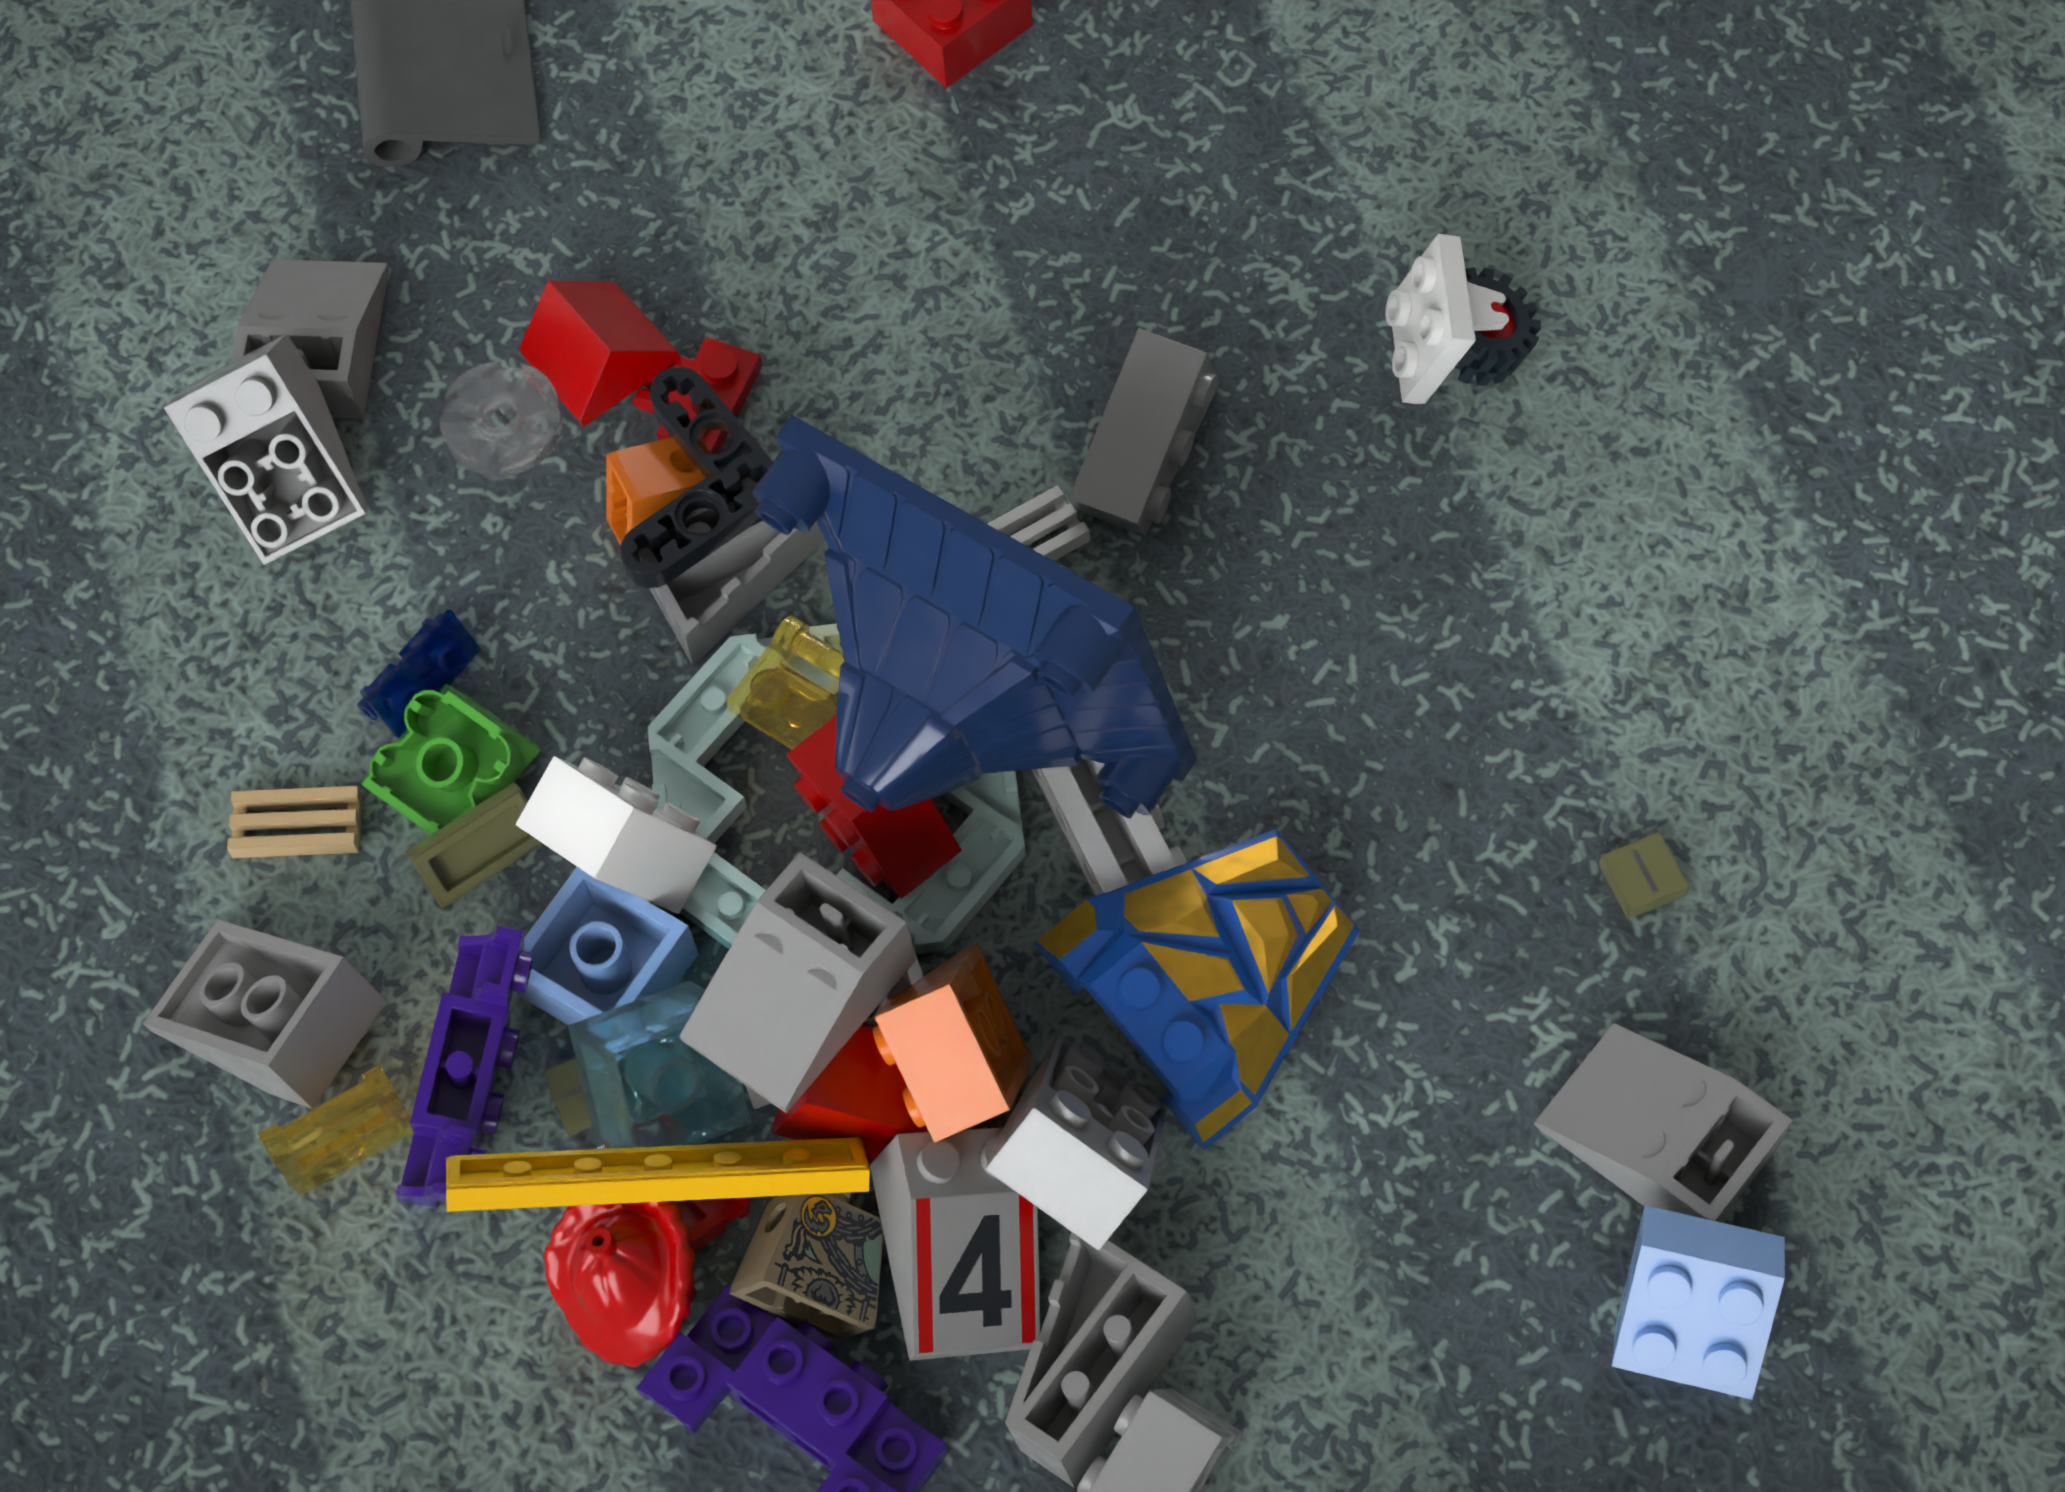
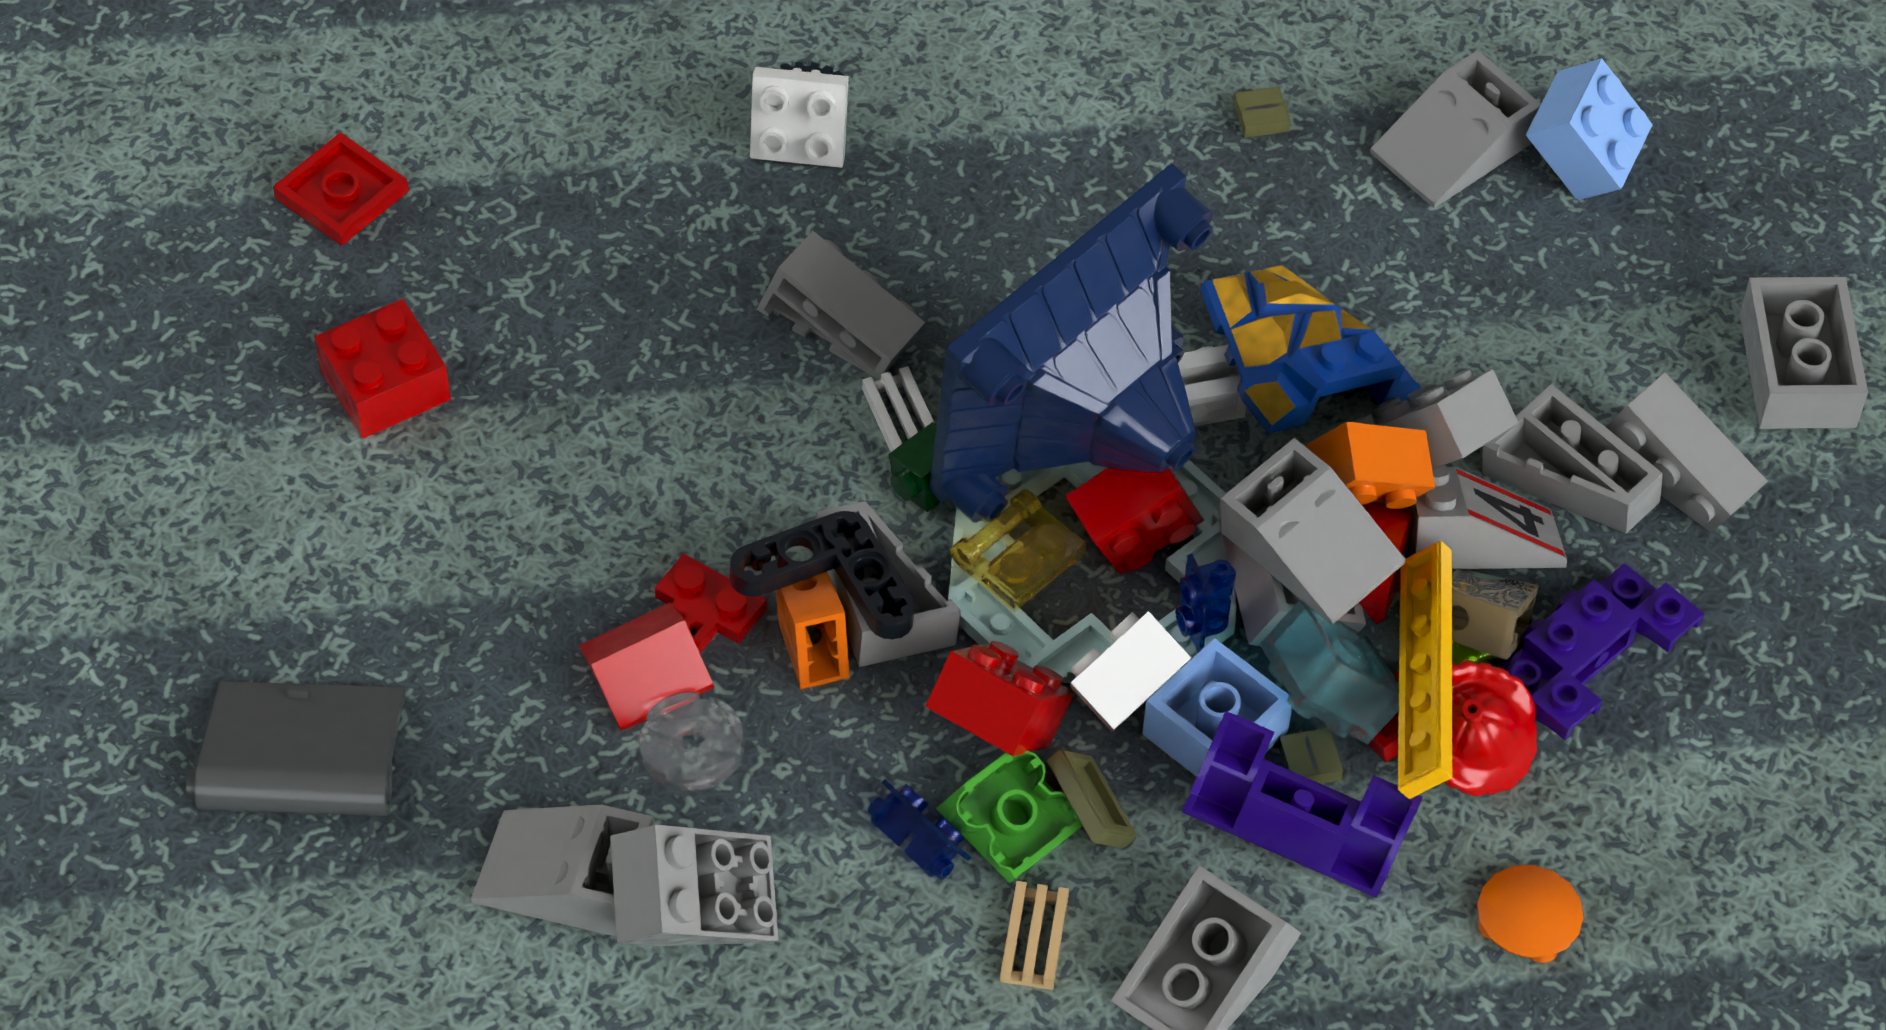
camera: 85 degrees left, 10 degrees down
clear yellow plate [258,1064,413,1197] -> none
none -> red brick [925,641,1075,756]
none -> clear blue hinge [1175,554,1236,653]
none -> orange dish [1477,865,1584,963]

